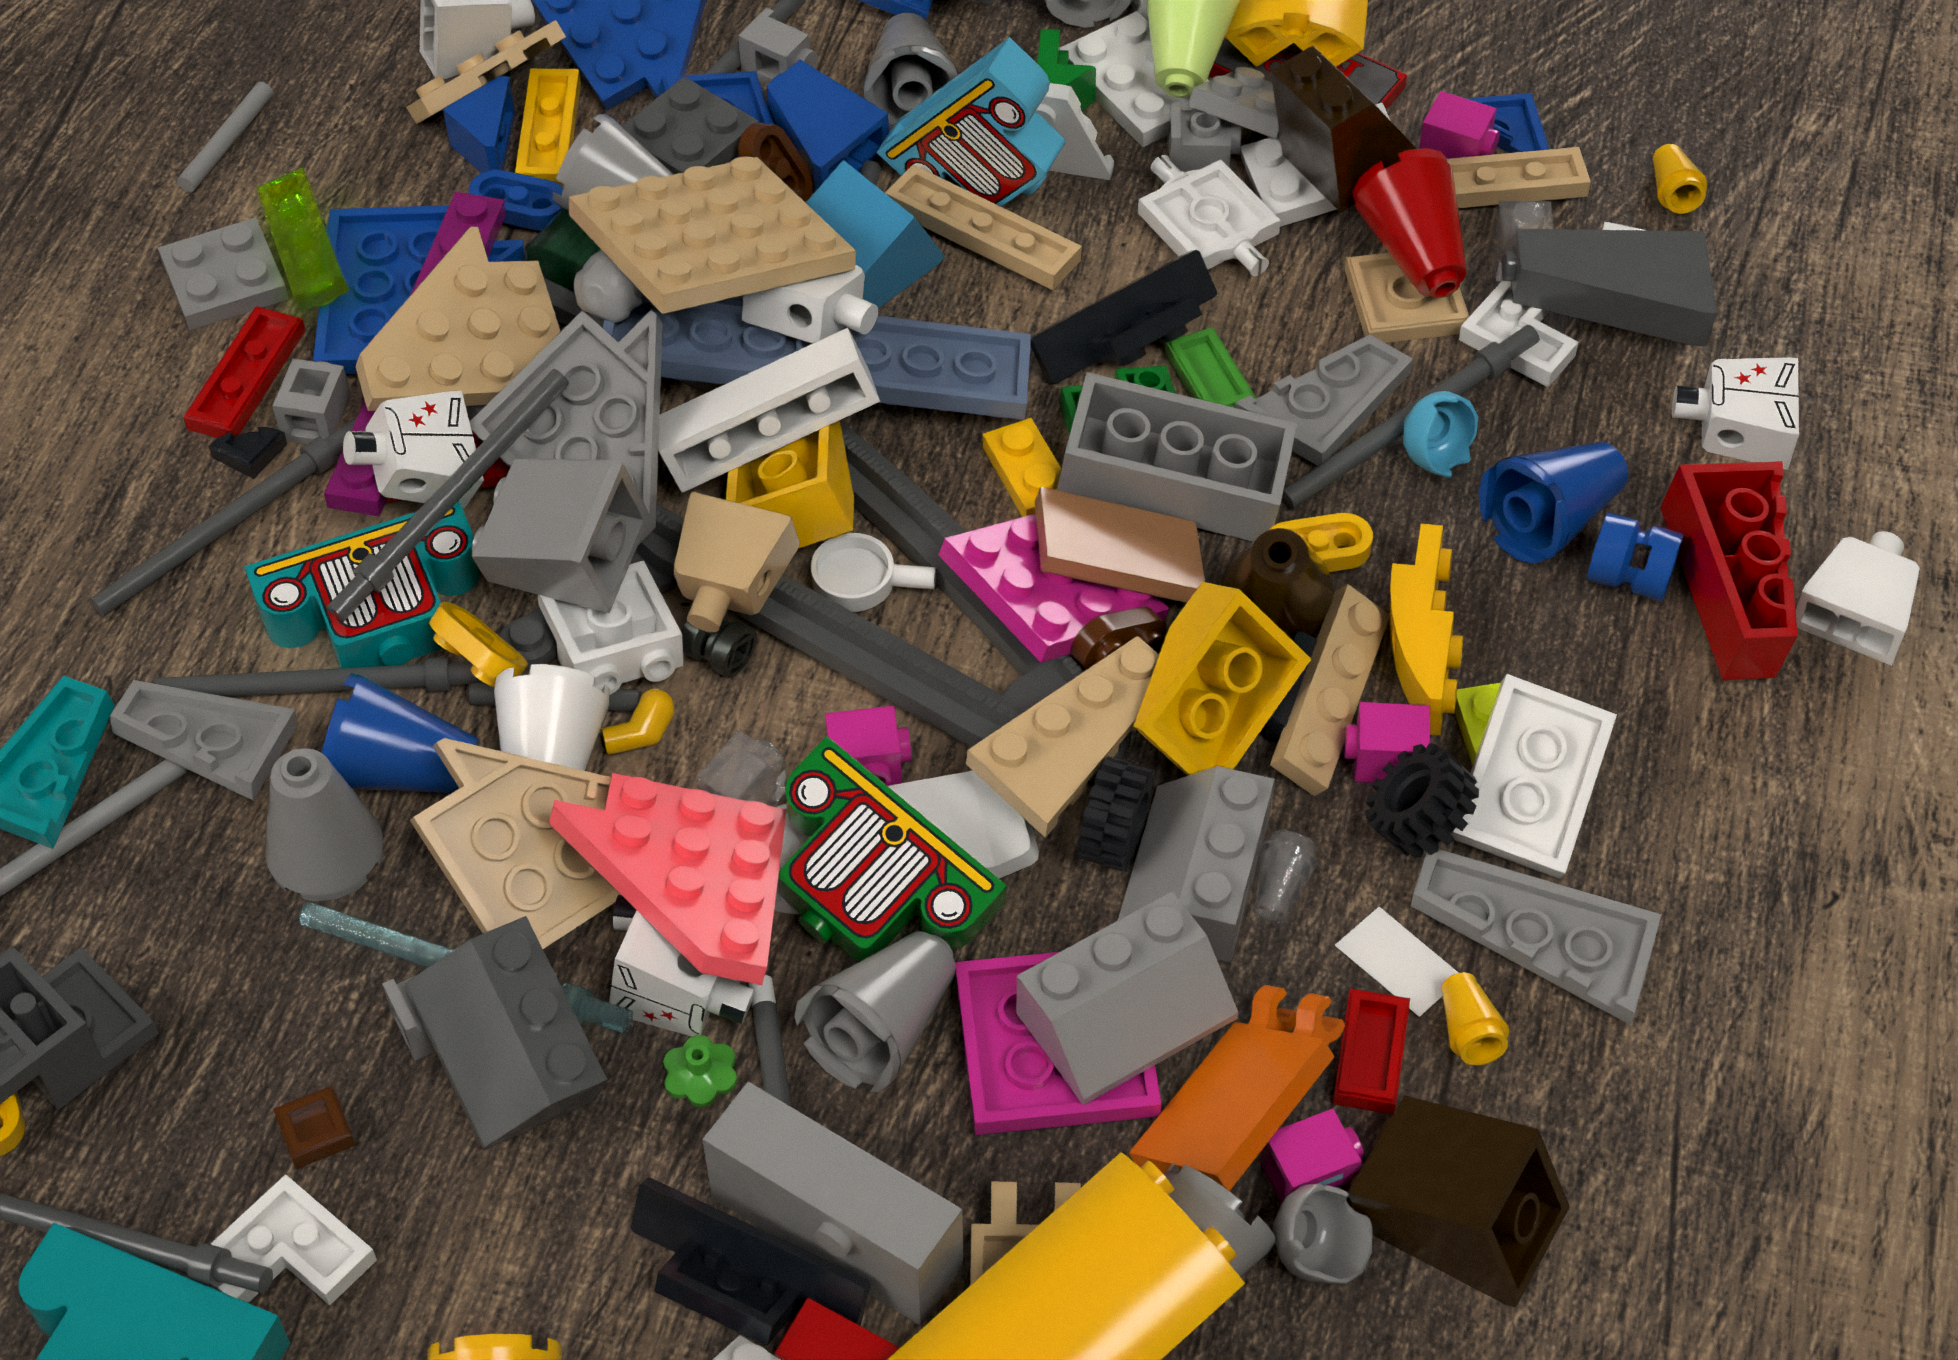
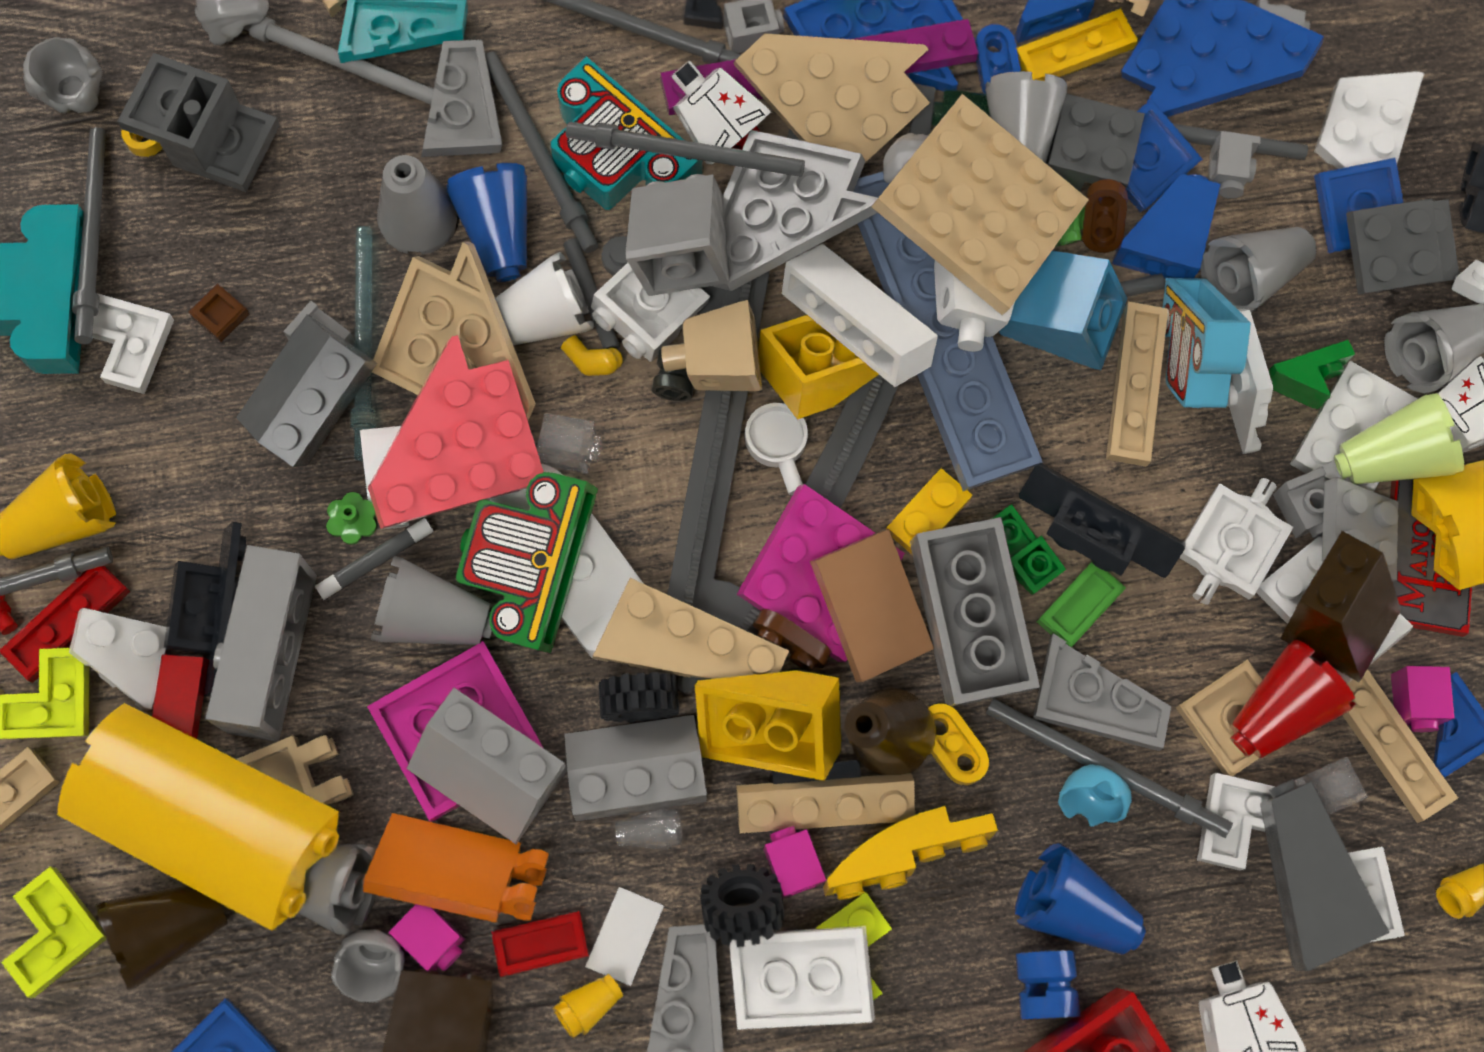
camera: 60 degrees right, 20 degrees up
yellow plate [429,602,528,687] -> none
dark pink brick [825,706,912,786] -> none

